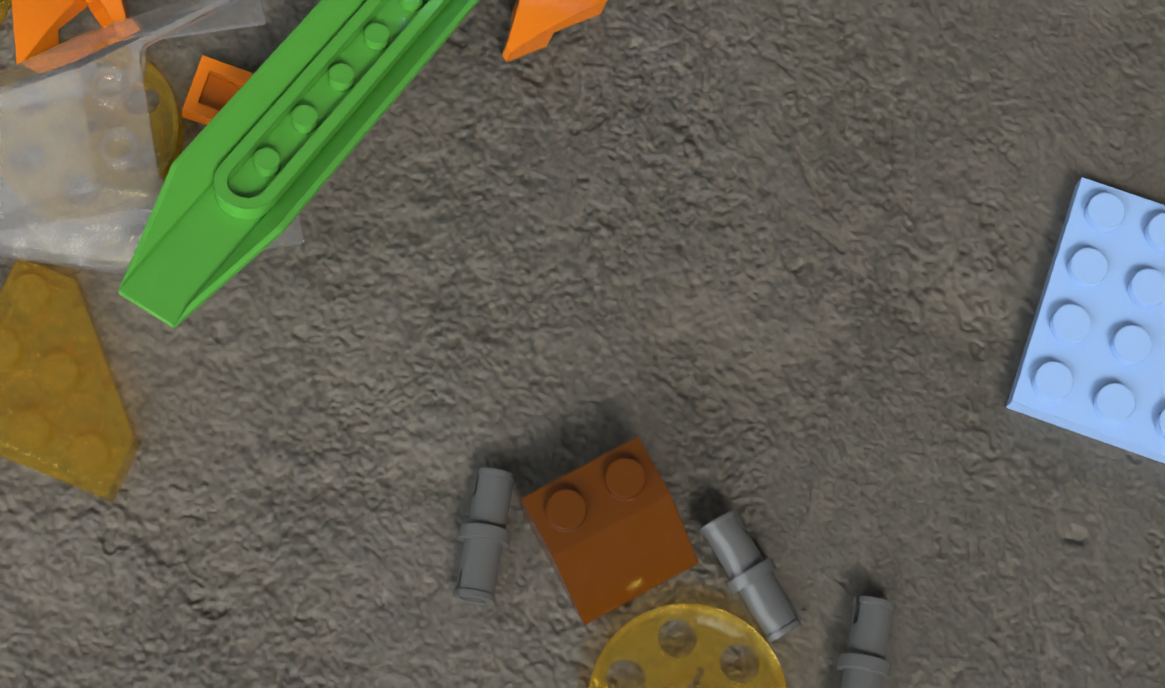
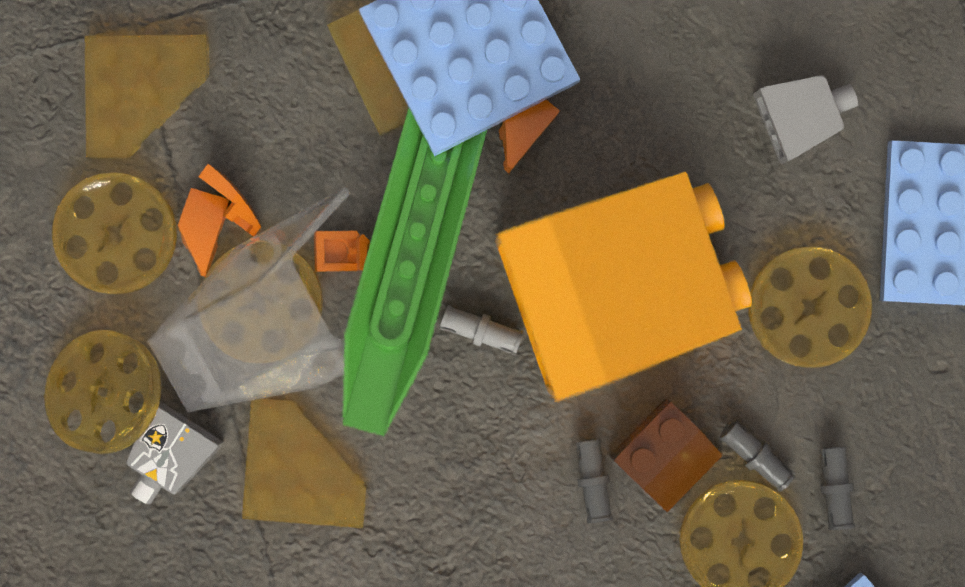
camera: 20 degrees left, 15 degrees up
none -> light grey pin [440,305,524,356]
none -> light orange slope [495,172,752,401]
none -> clear yellow wedge [748,247,872,368]
none -> light grey torso [753,75,858,165]

